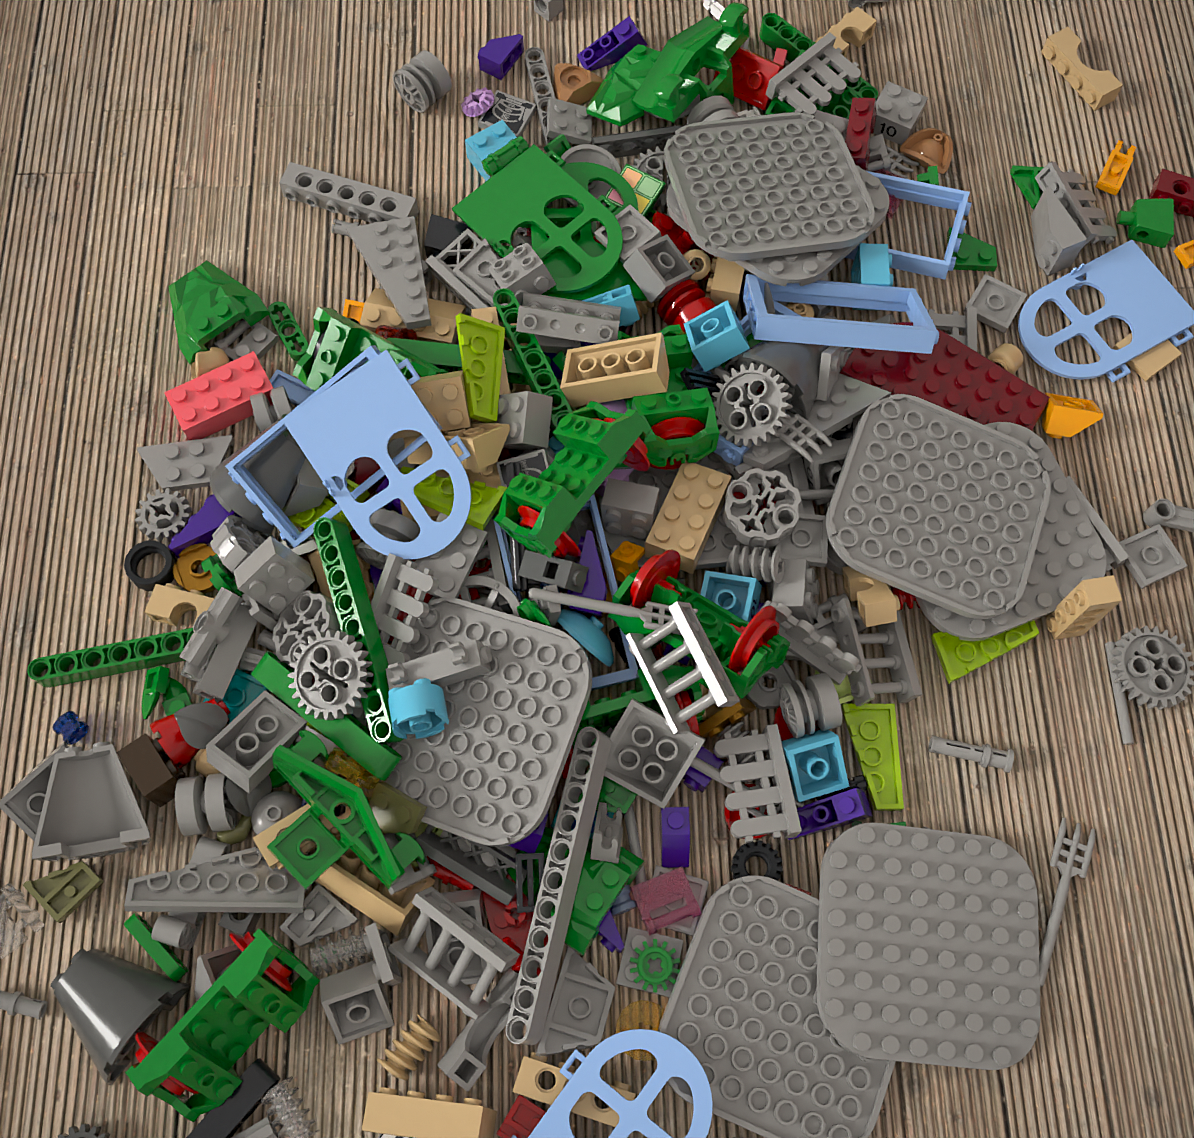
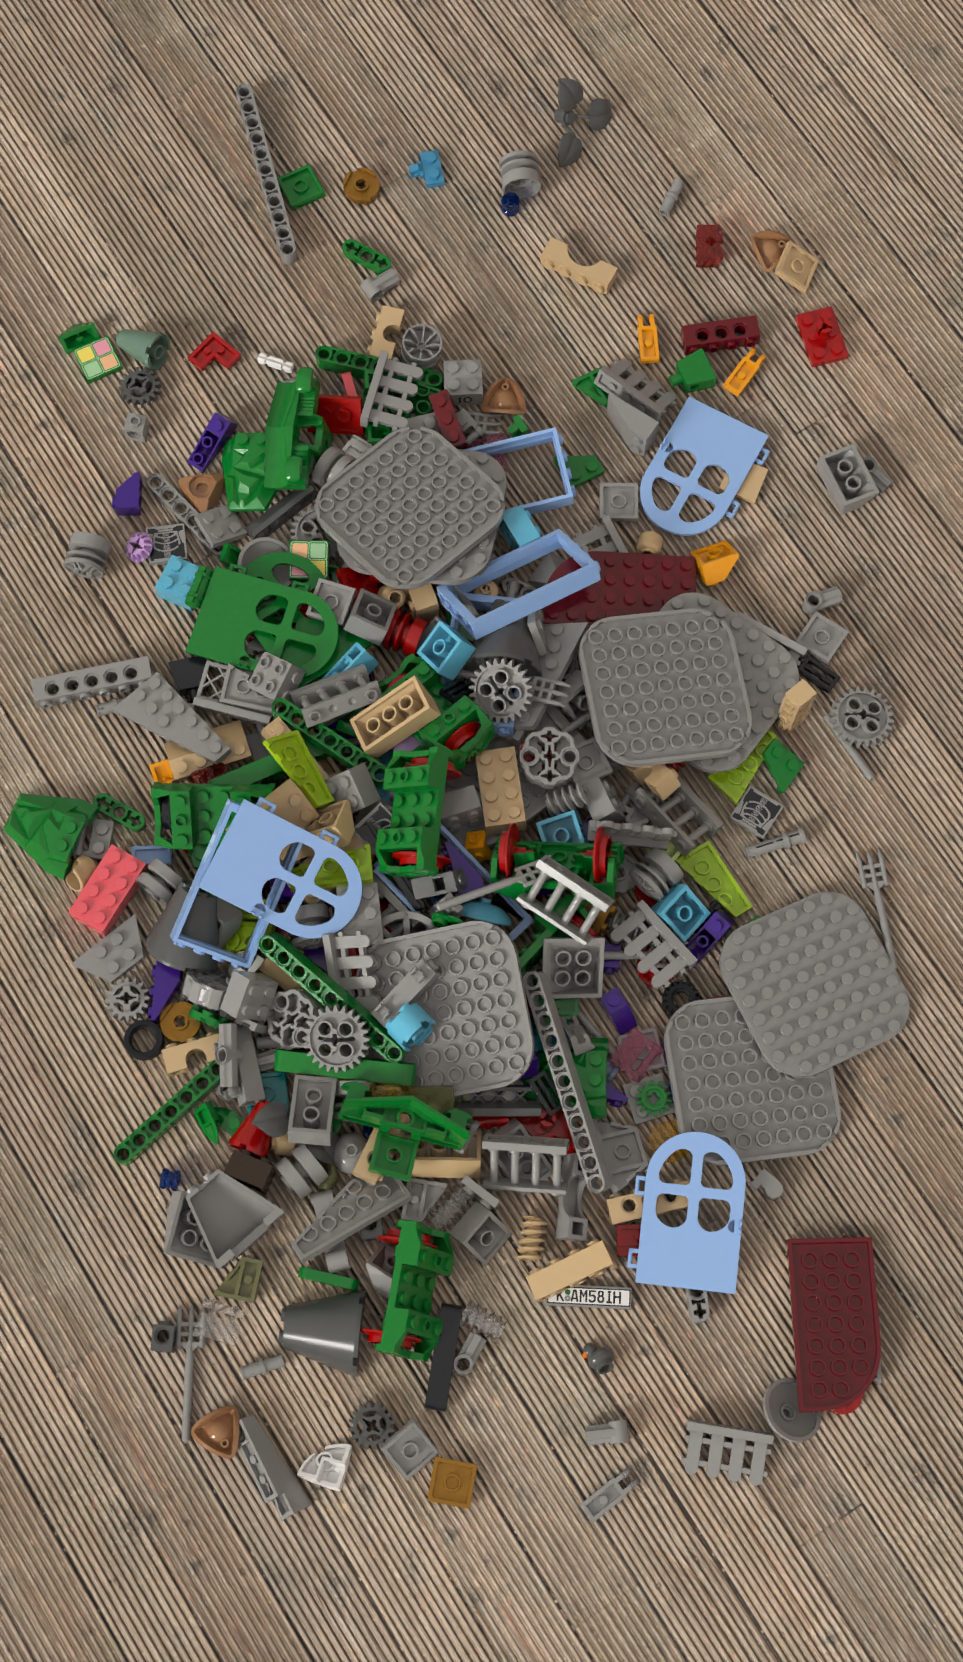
camera: 30 degrees left, 5 degrees up
none -> light grey wheel [400,324,442,370]
none -> tile [729,785,784,840]
none -> green wing [761,738,805,794]
none -> black tile [798,655,841,694]

